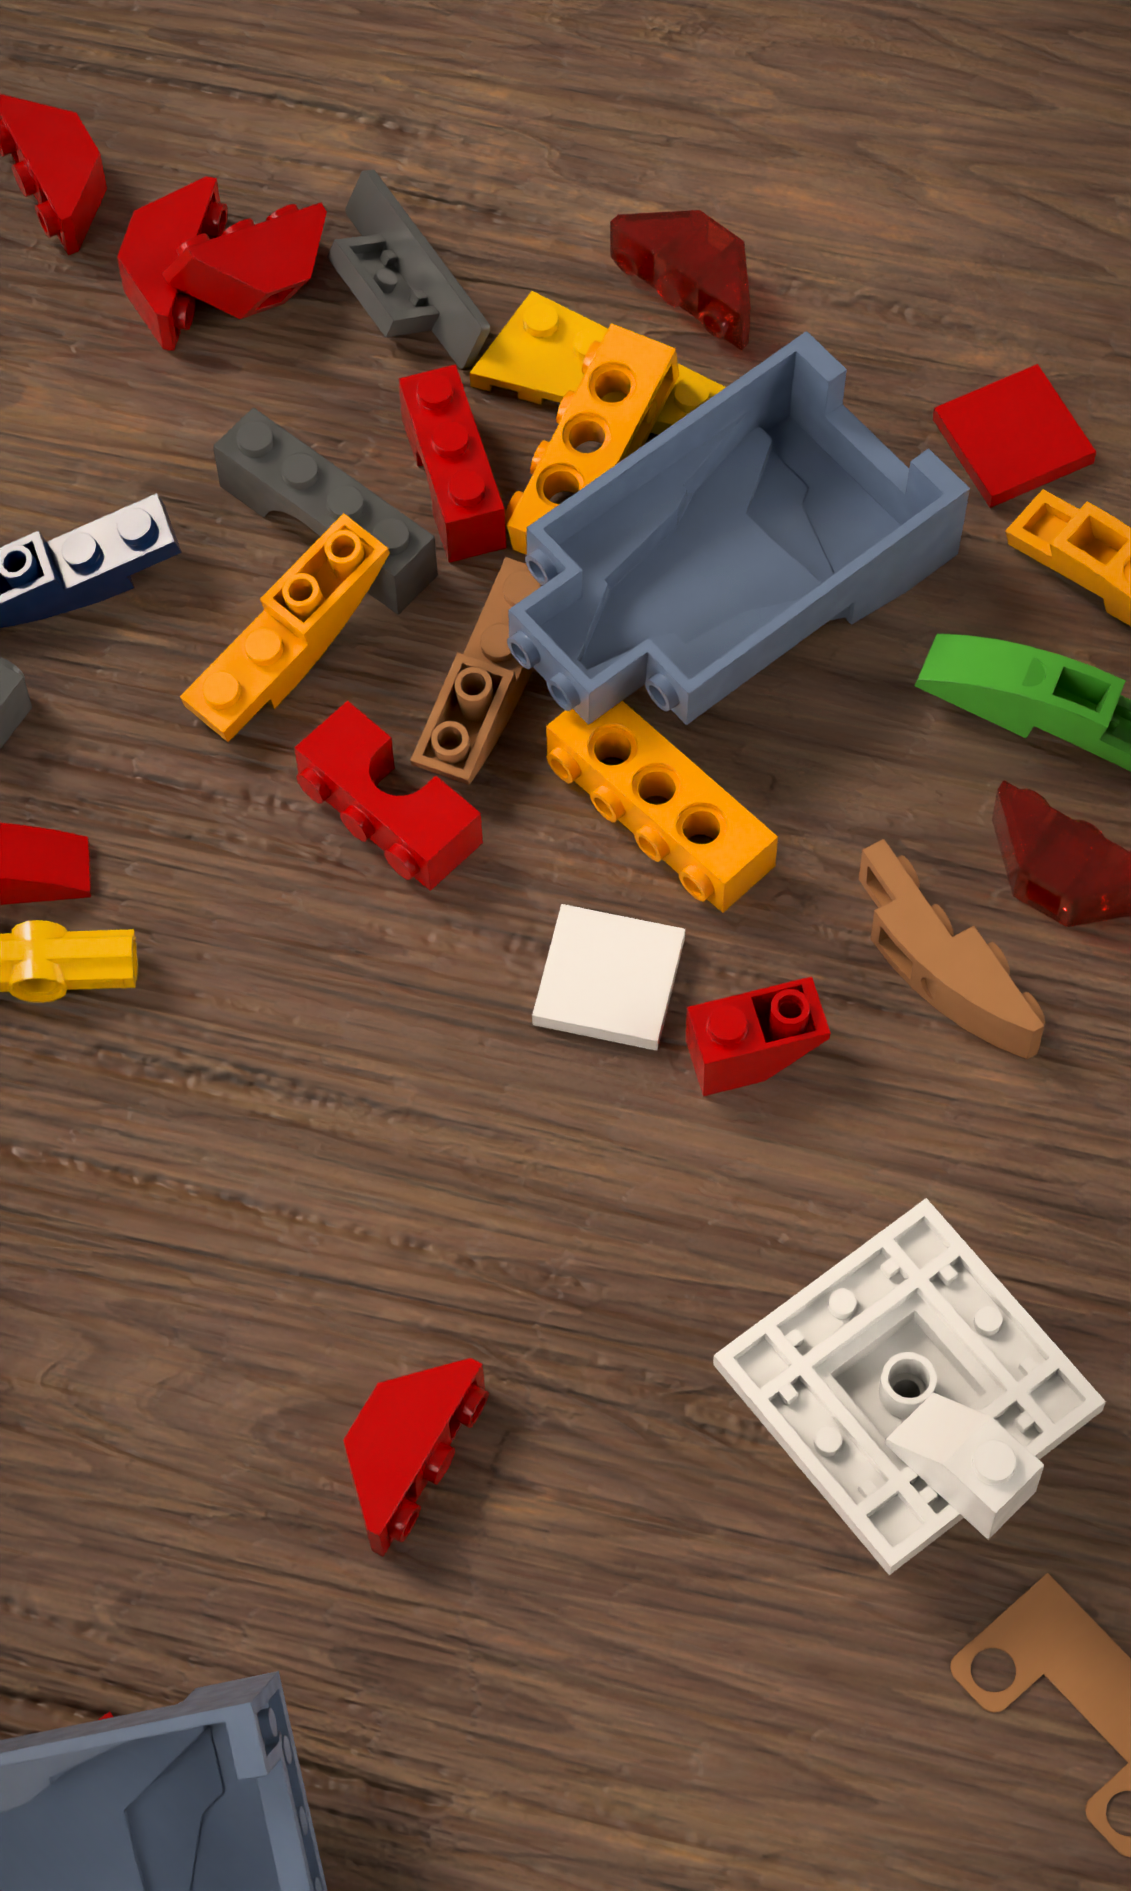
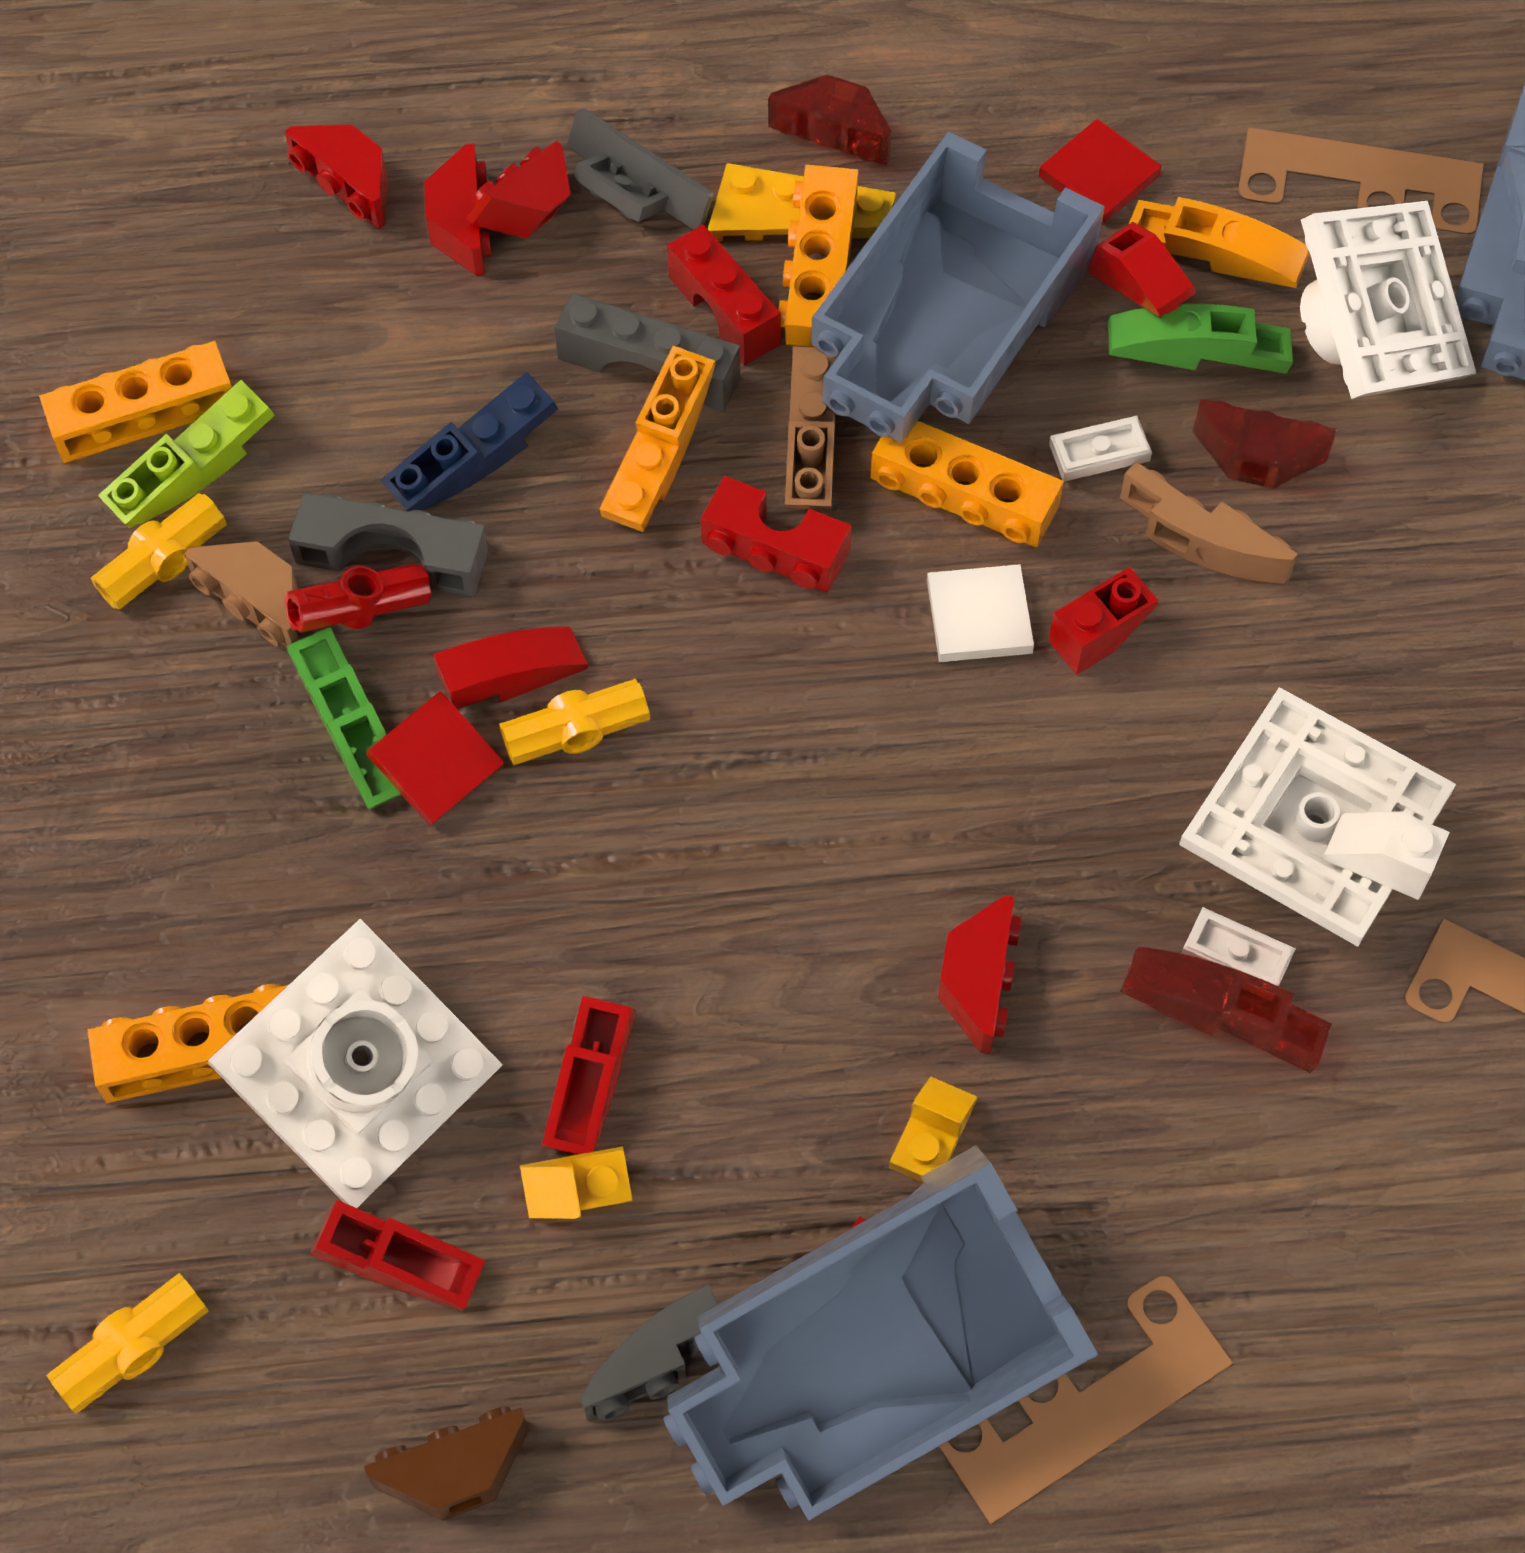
camera: 20 degrees left, 0 degrees up
none -> yellow slope [889,1076,977,1183]
none -> white plate [1049,416,1152,482]
none -> red slope [1088,222,1196,317]
none -> clear red slope [1120,947,1332,1073]
none -> white plate [1181,907,1296,997]

